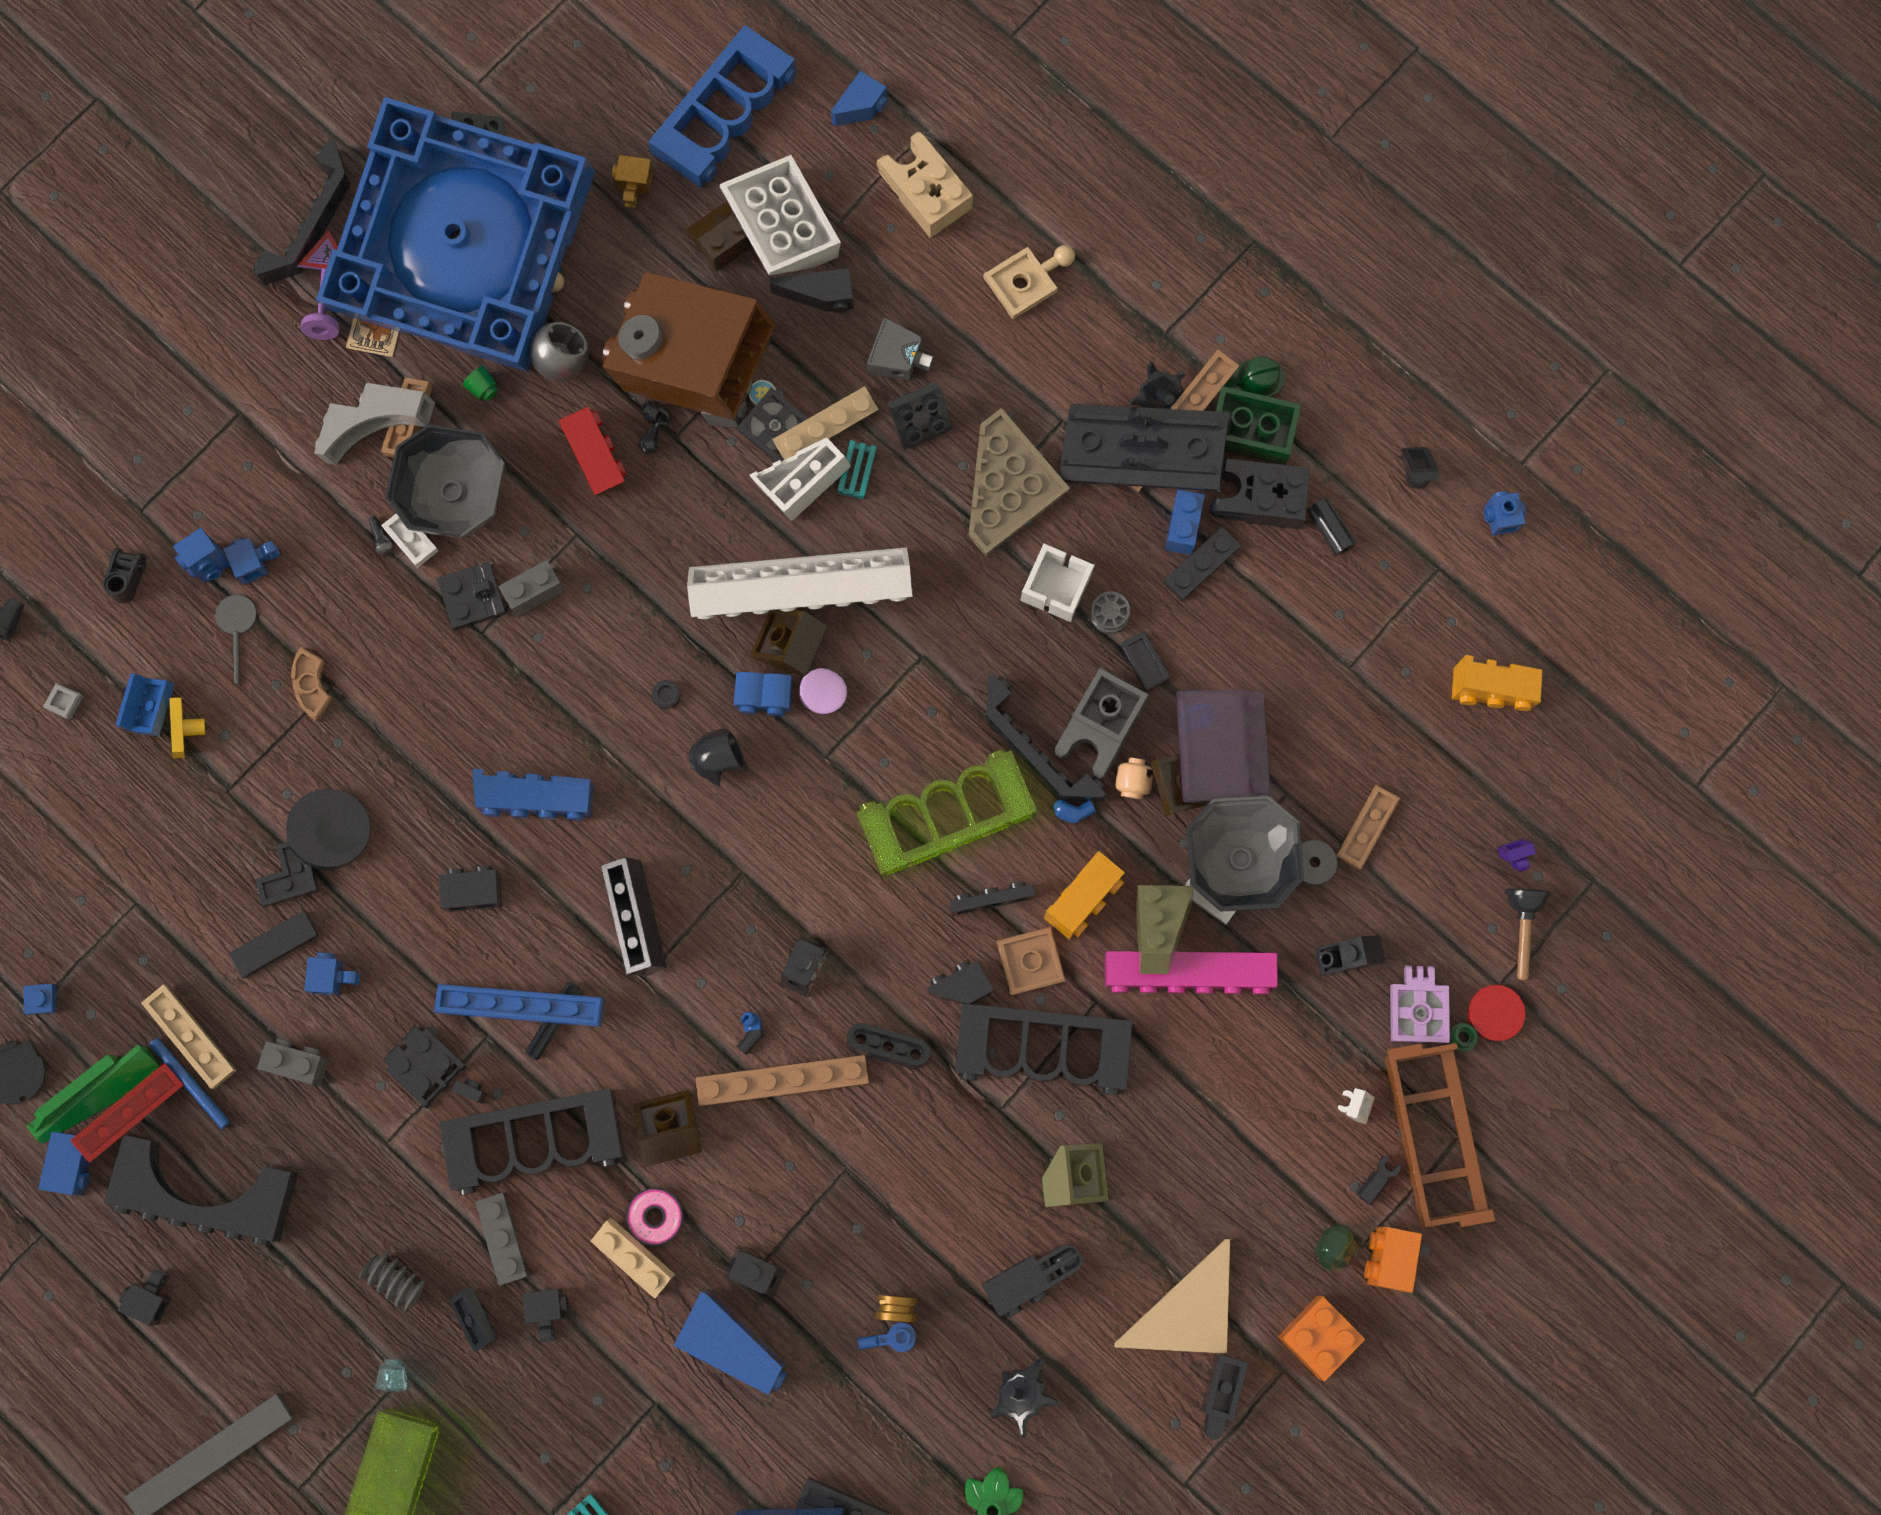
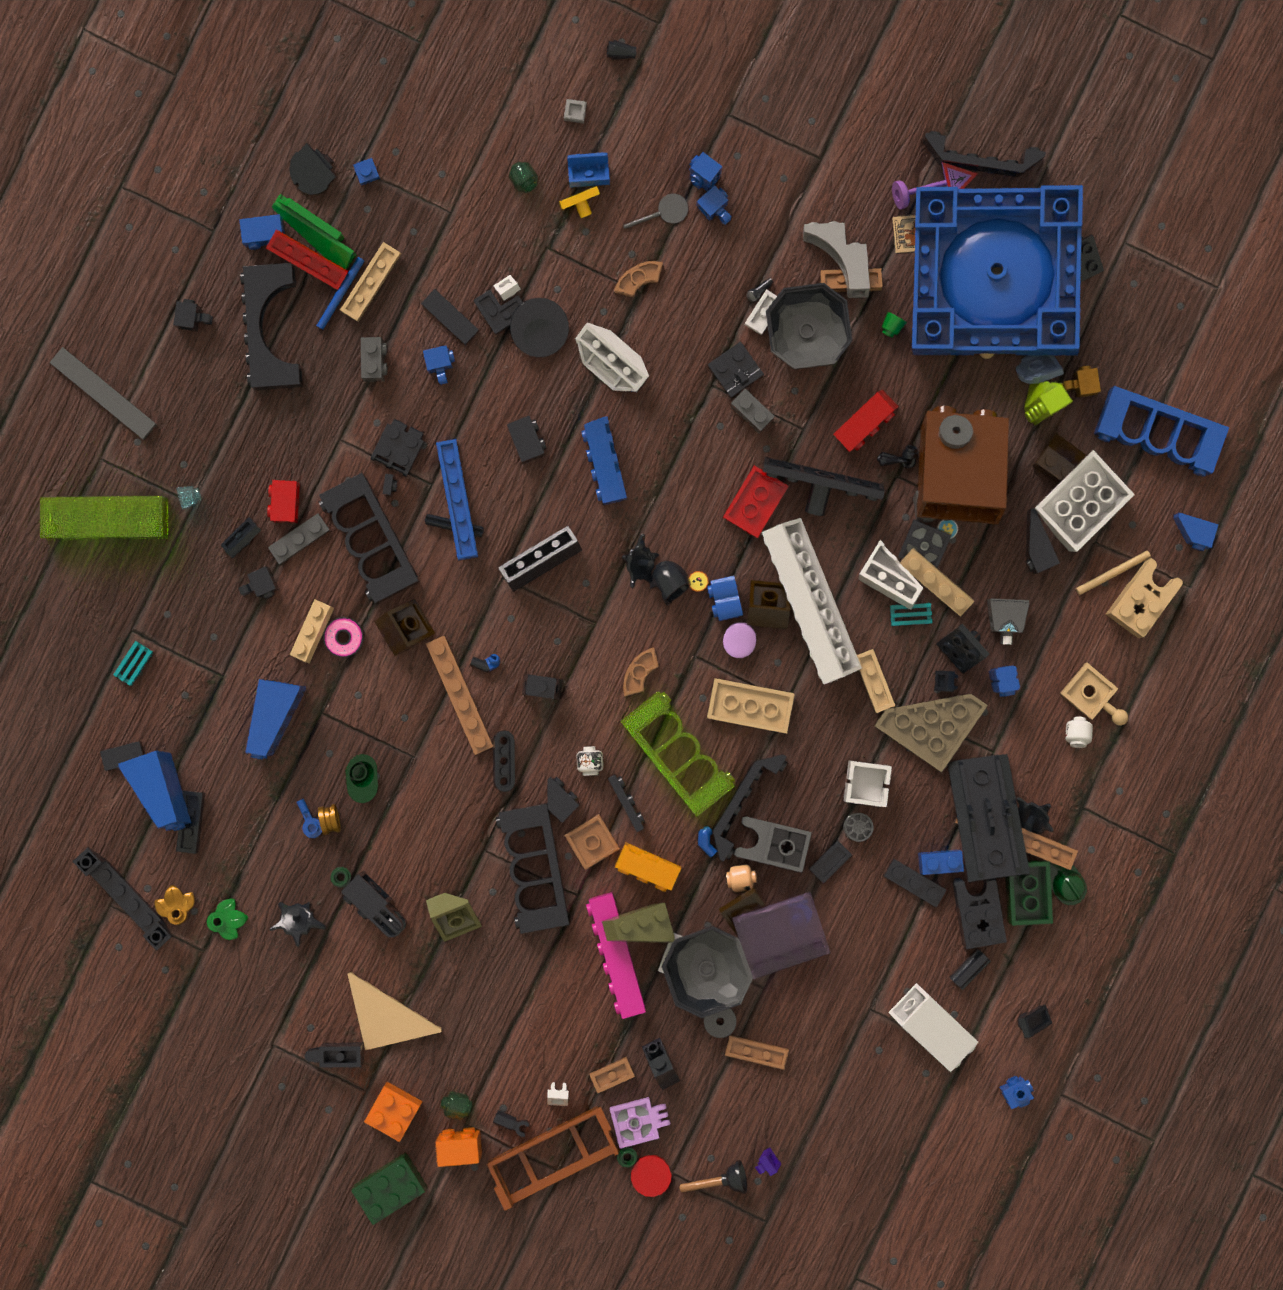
camera: 75 degrees right, 10 degrees up
black piece [103,548,146,604] -> none
dark grey piece [359,1251,426,1313] -> none
flat silver wheel [530,322,589,381] -> none
black tile [652,680,681,709] -> none
black torso [724,1247,786,1297] -> none
light orange wedge [1452,655,1542,711] -> none
none -> red brick [267,480,300,523]
none -> dark green plate [331,867,351,888]
none -> dark green piece [345,754,378,803]
none -> dark green brick [351,1152,427,1225]
none -> white plate [494,275,521,300]
none -> clear green head [509,162,538,193]
none -> white wedge [575,323,649,392]
none -> white head [576,746,603,776]
none -> medium nougat plate [589,1057,635,1093]
none -> black piece [622,533,659,589]
none -> medium nougat tile [623,648,659,696]
none -> light yellow tile [689,571,708,592]
none -> tan plate [707,678,794,733]
none -> red plate [723,465,789,538]
none -> black plate [763,457,885,516]
none -> tan plate [857,649,895,713]
none -> white slope [889,983,979,1072]
none -> black tile [934,671,959,692]
none -> blue brick [989,666,1020,697]
none -> sand blue tile [1016,355,1064,384]
none -> lime wedge [1024,381,1072,425]
none -> white head [1065,717,1093,748]
none -> tan bar [1076,551,1151,595]

